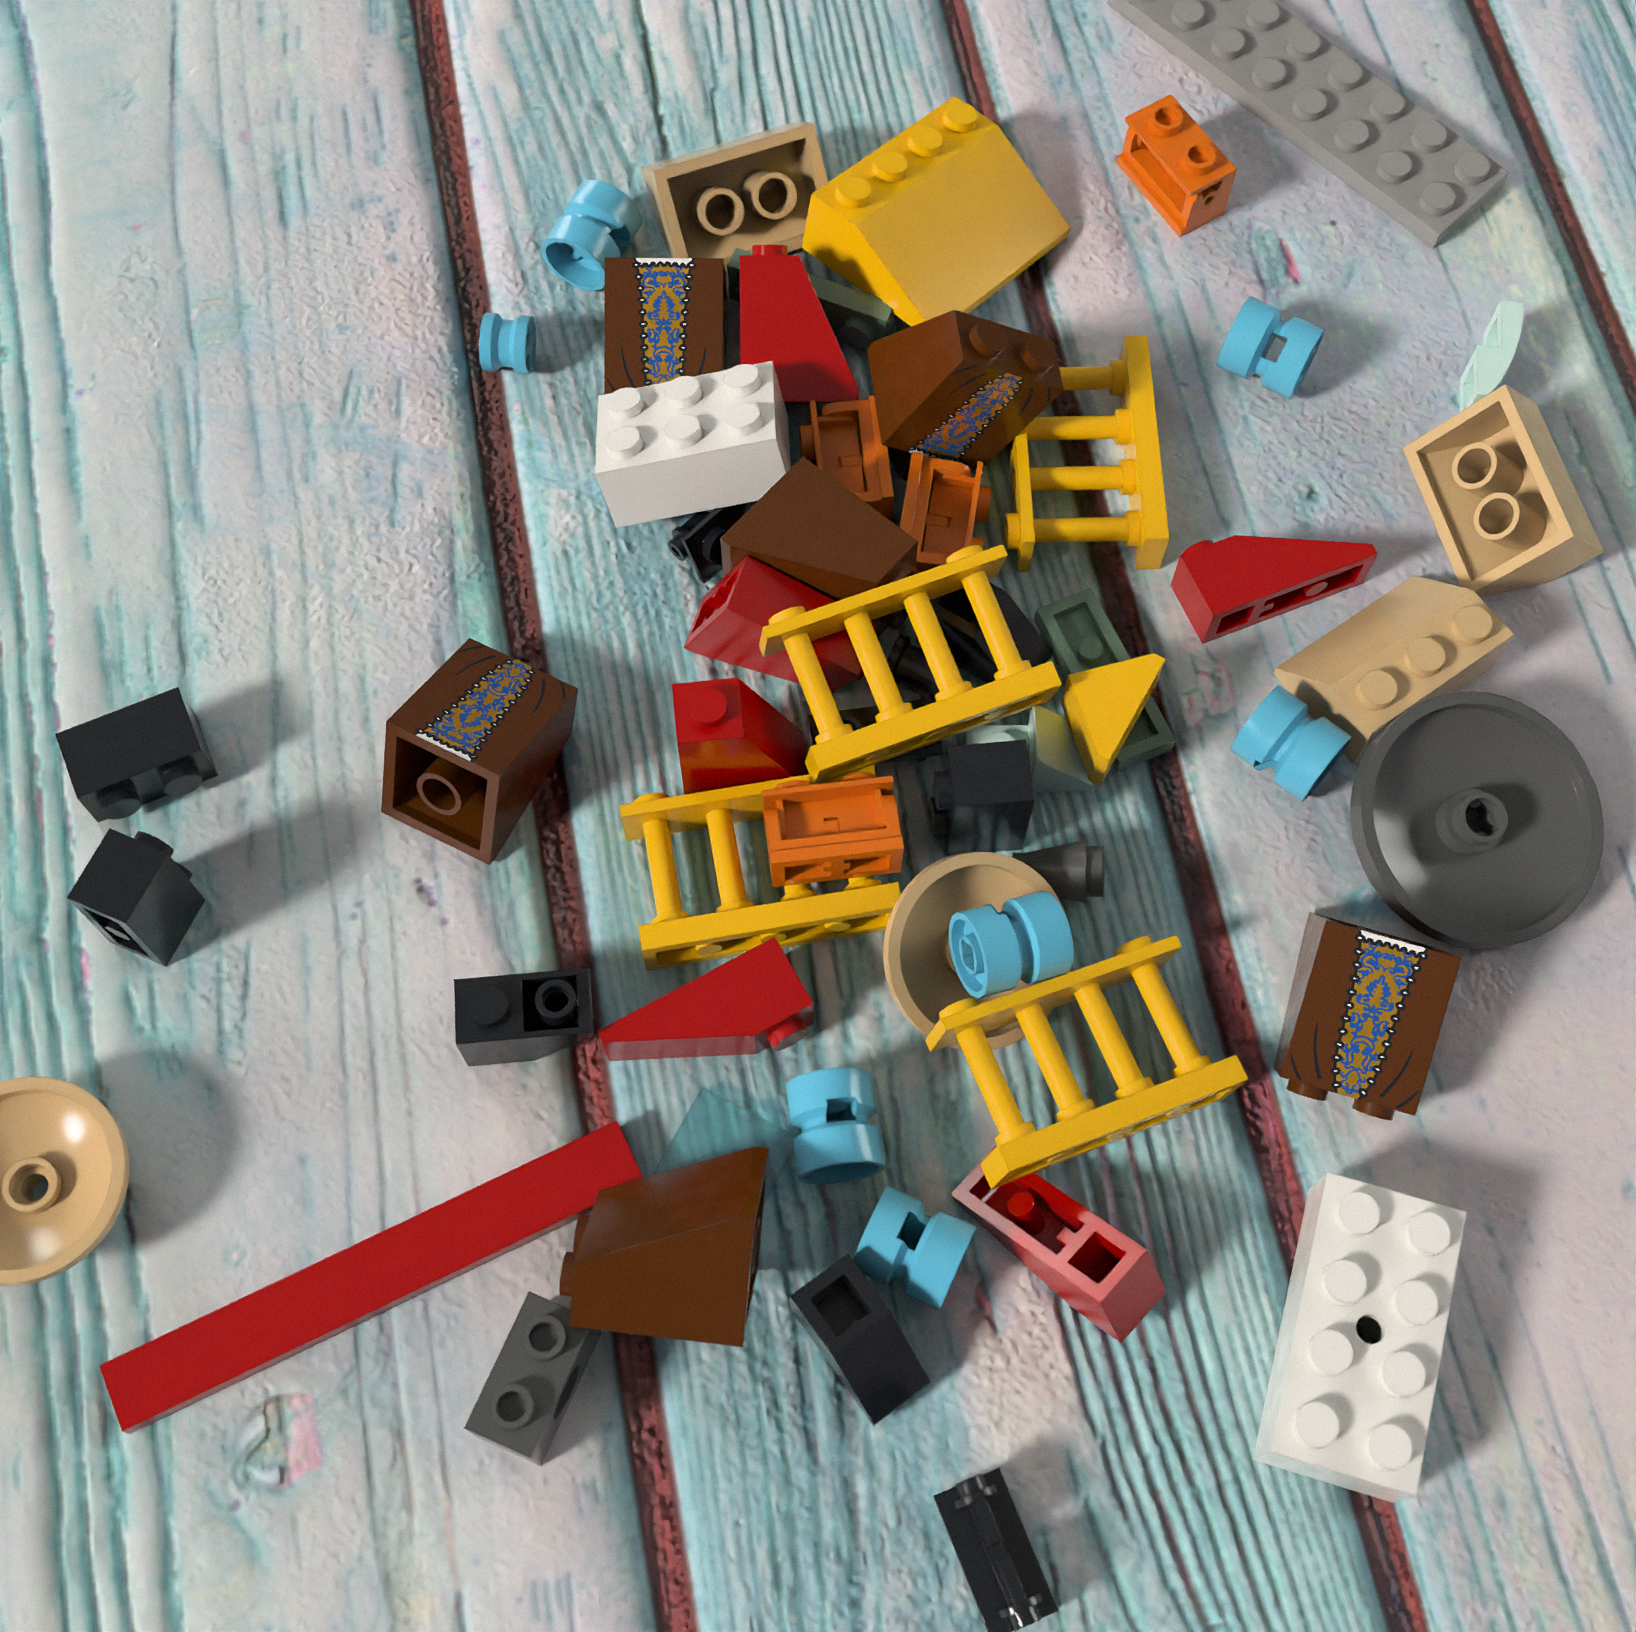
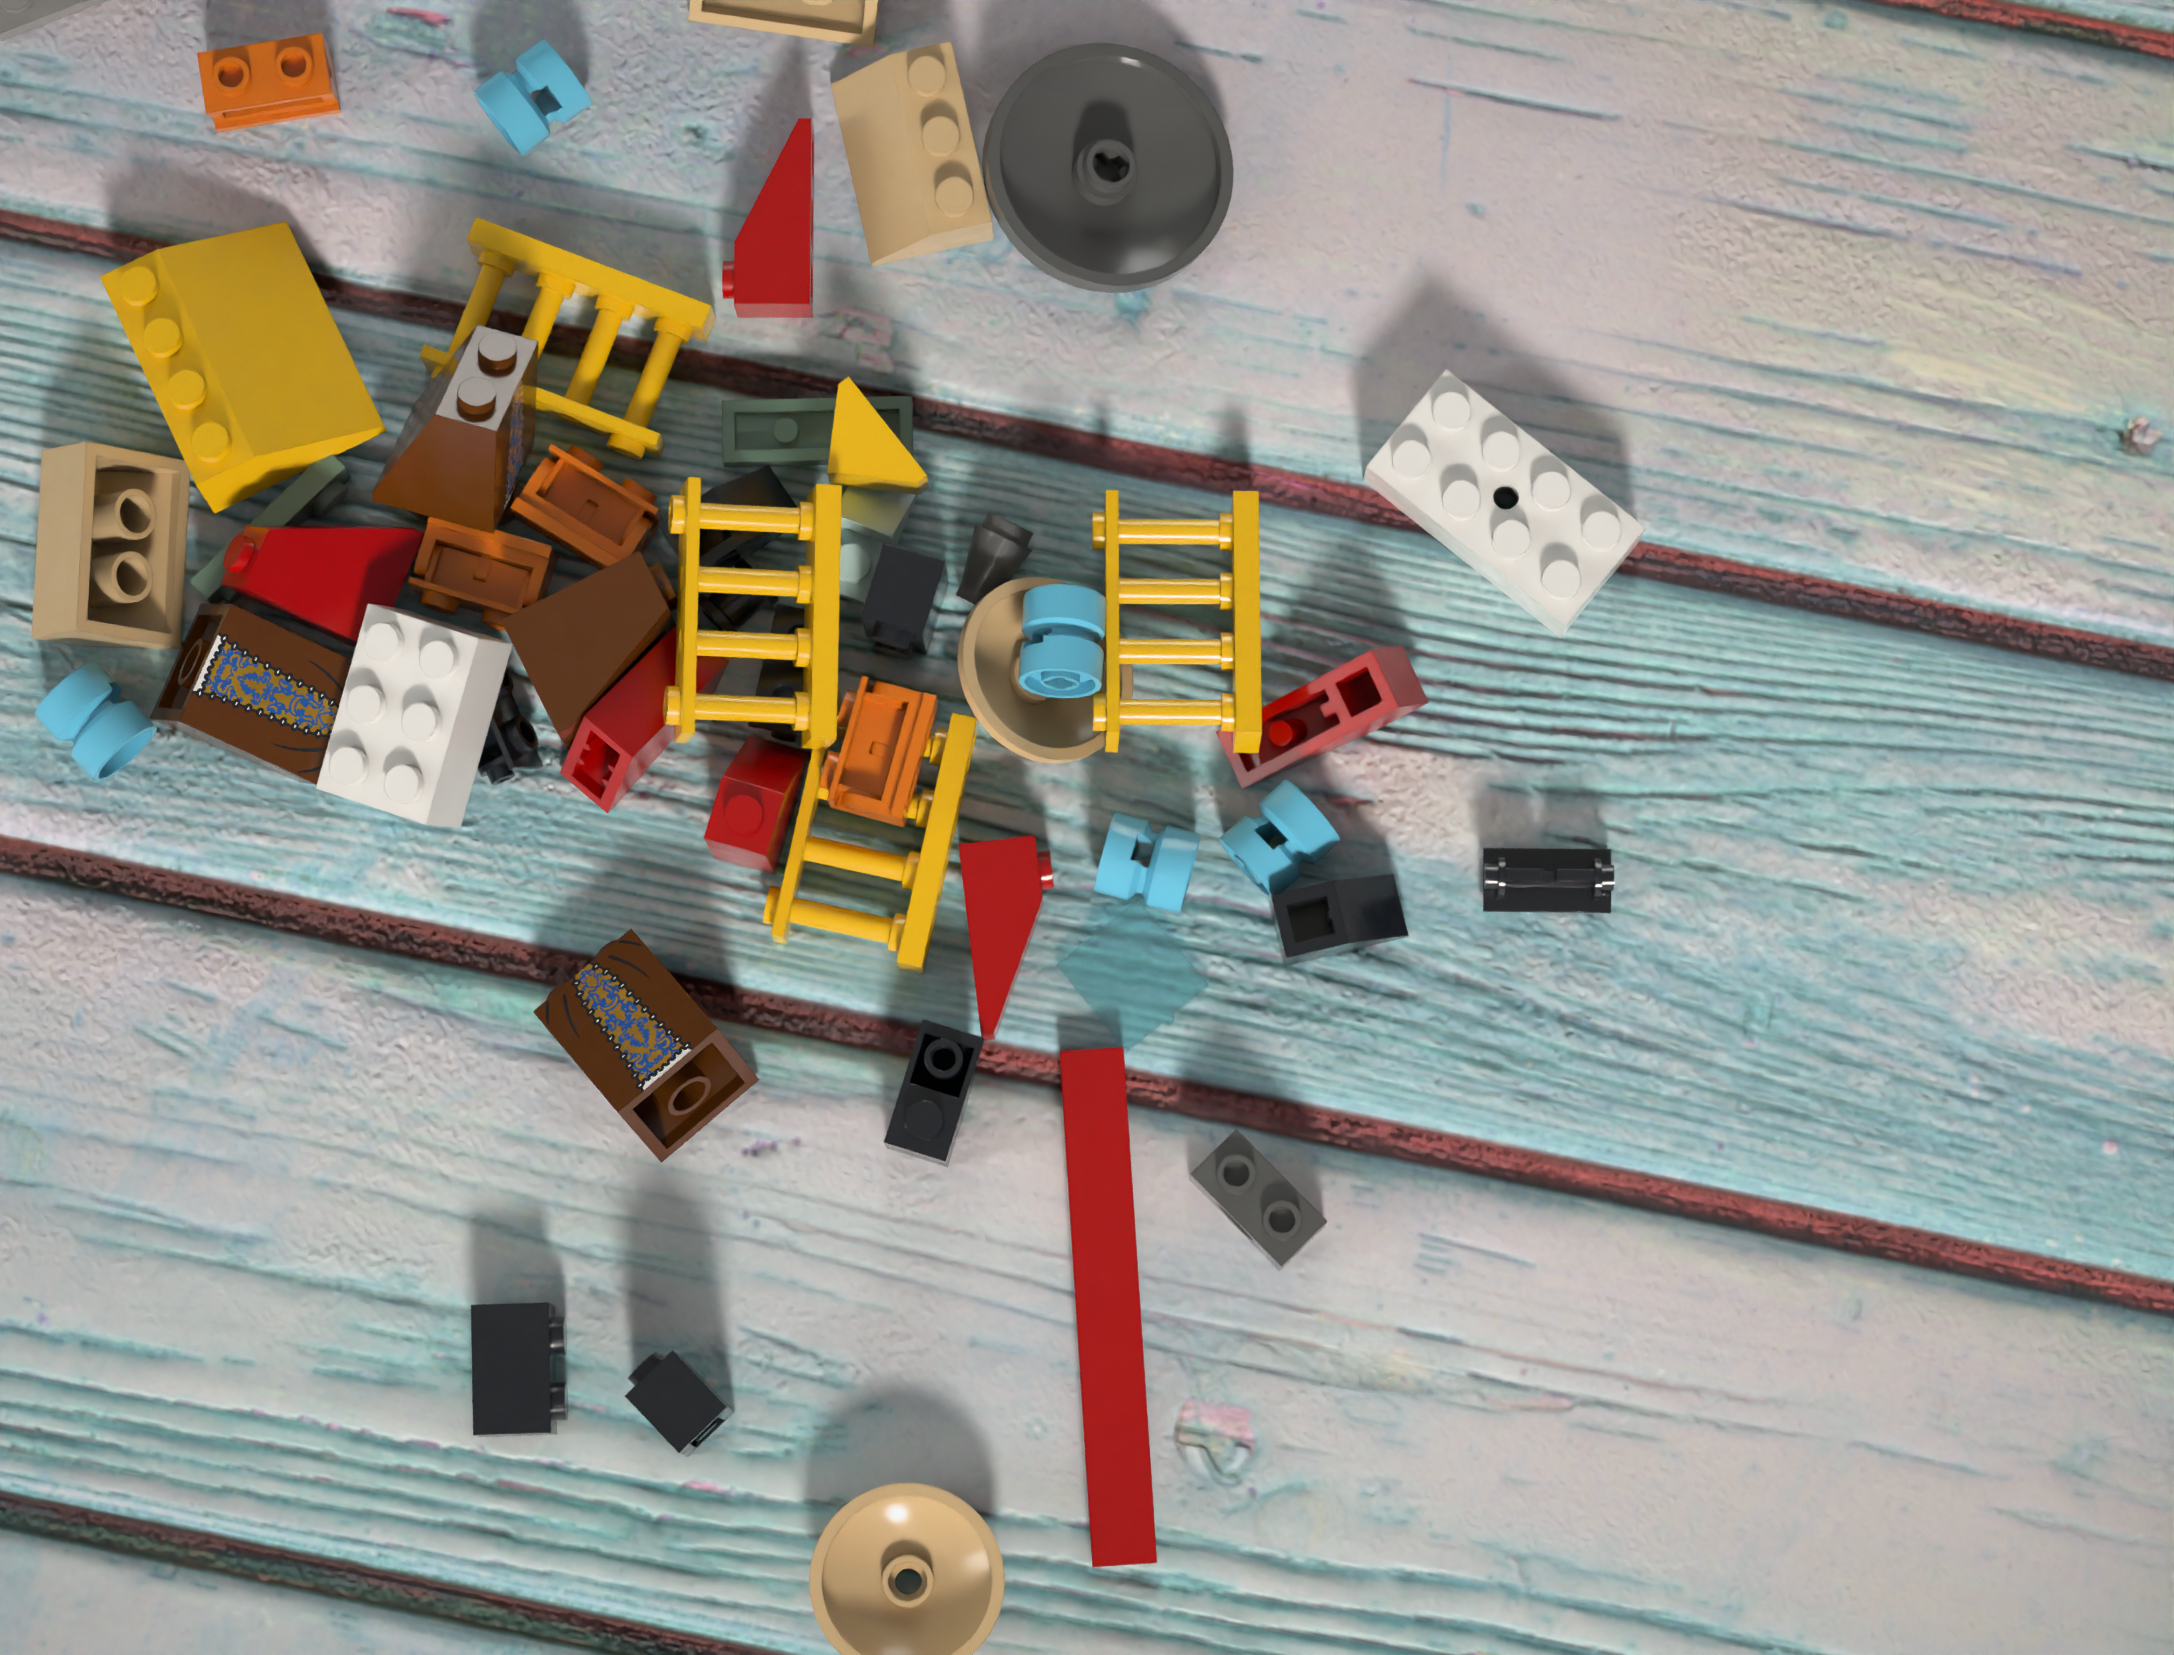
camera: 65 degrees left, 15 degrees up
medium azure wheel [479,312,536,375] -> none
reddish brown slope [559,1146,769,1347] -> none
medium azure wheel [1230,685,1352,803] -> none
reddish brown slope [1273,912,1461,1121] -> none

